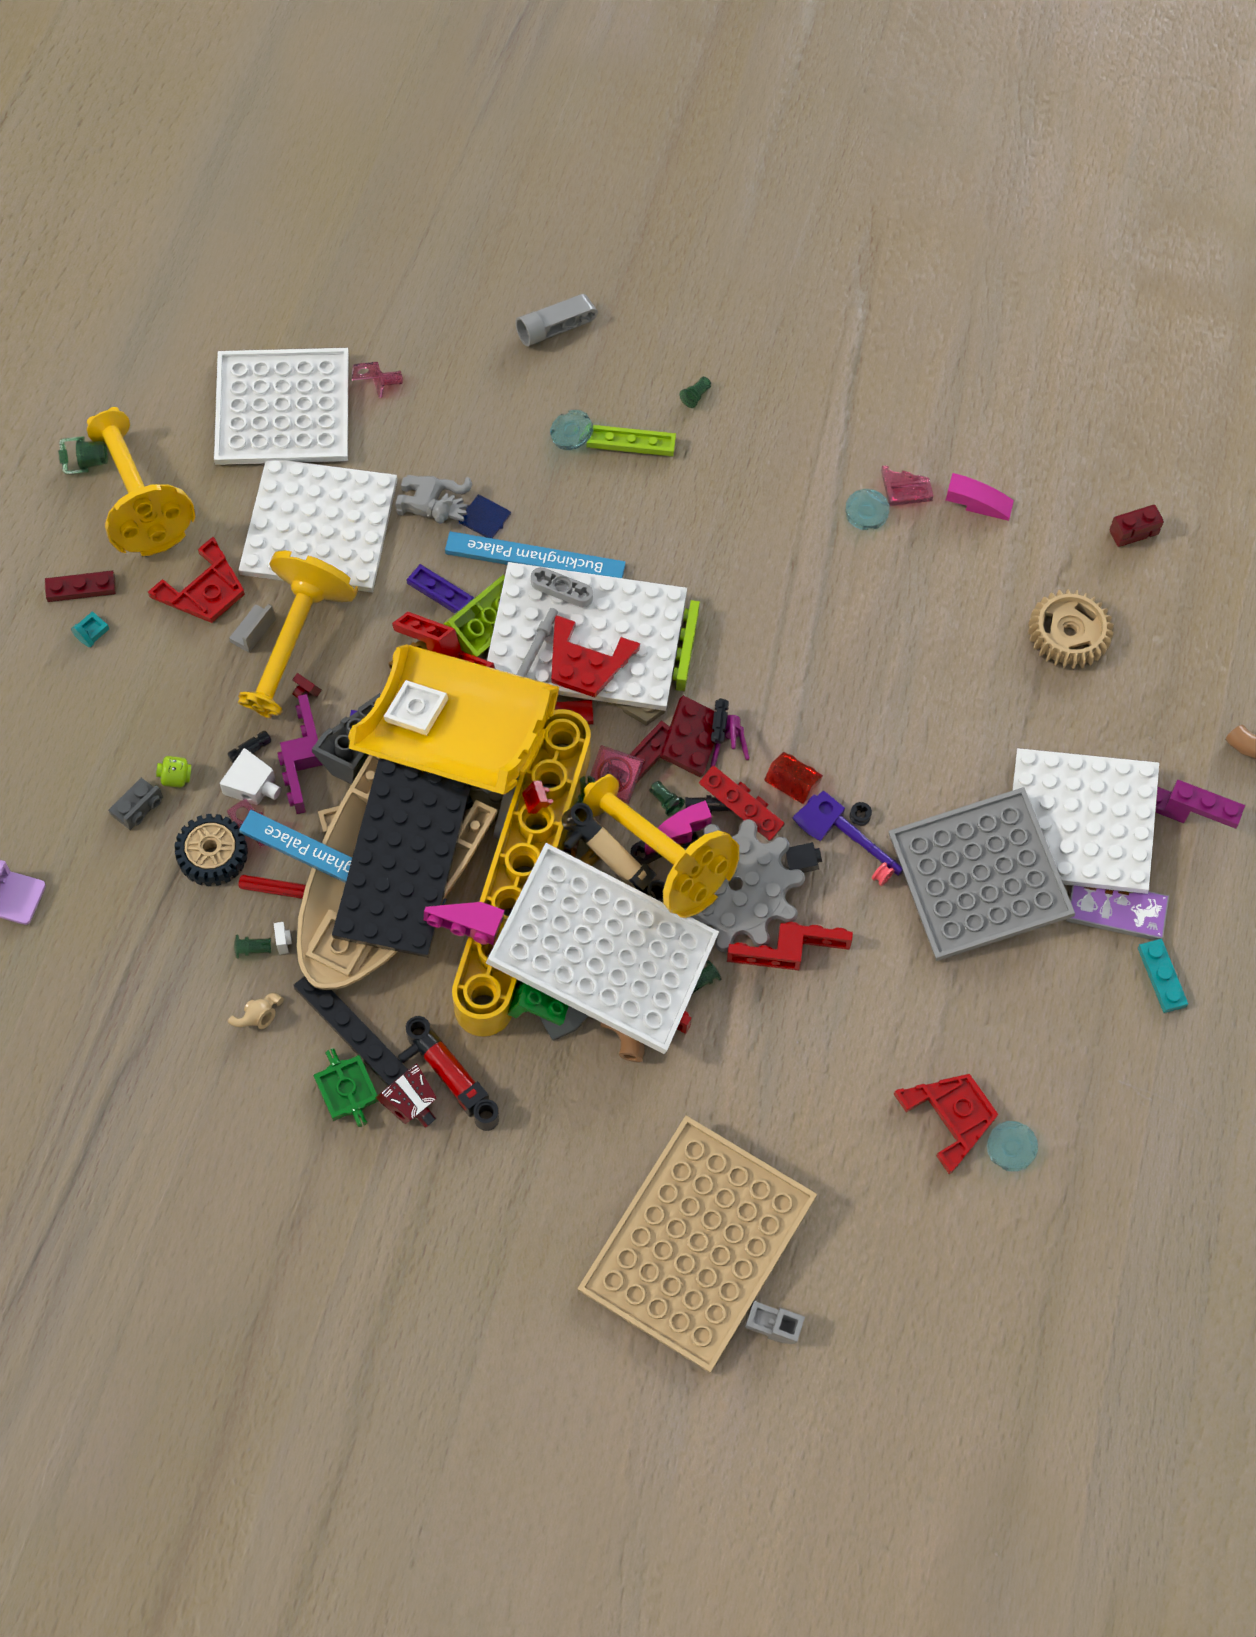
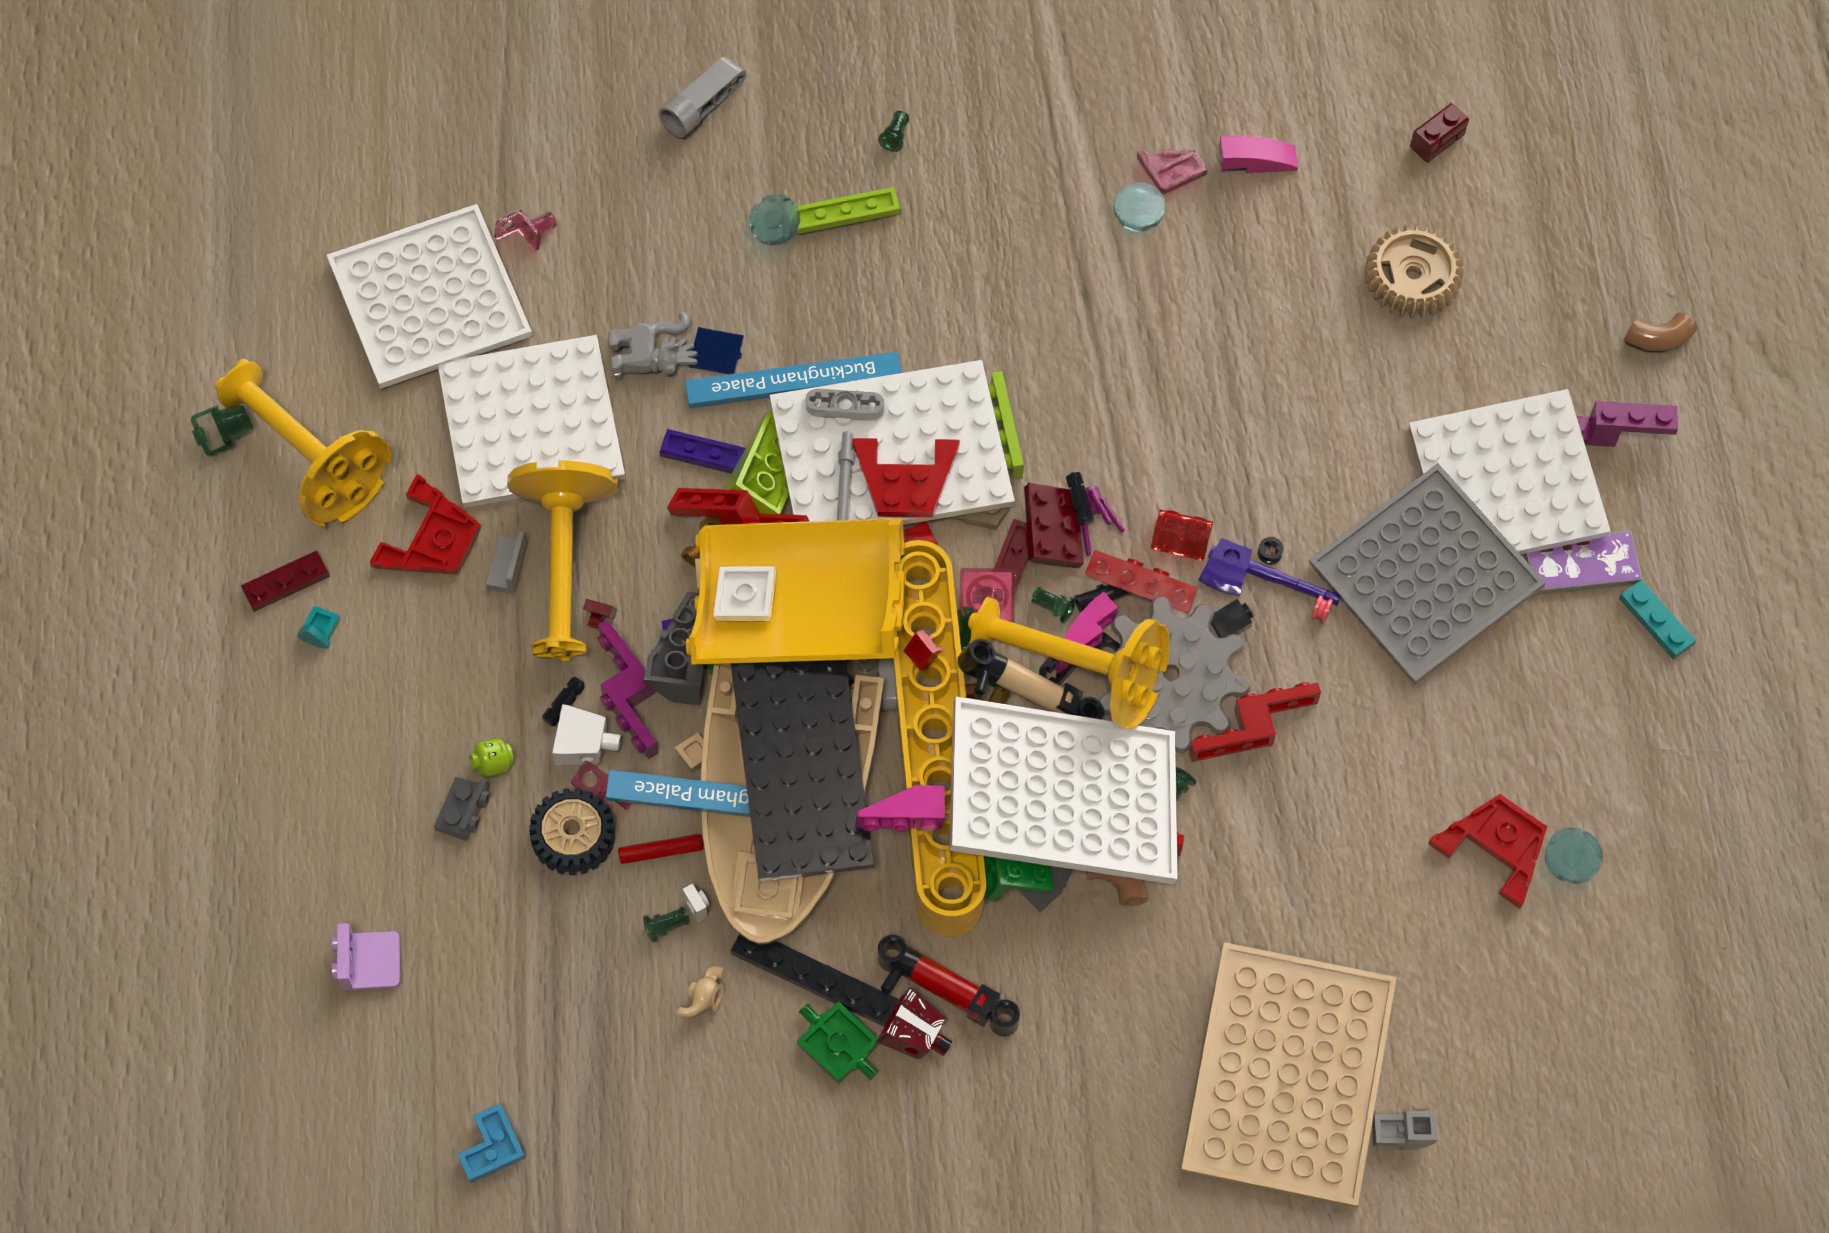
camera: 20 degrees left, 0 degrees up
none -> dark azure plate [458,1103,525,1183]

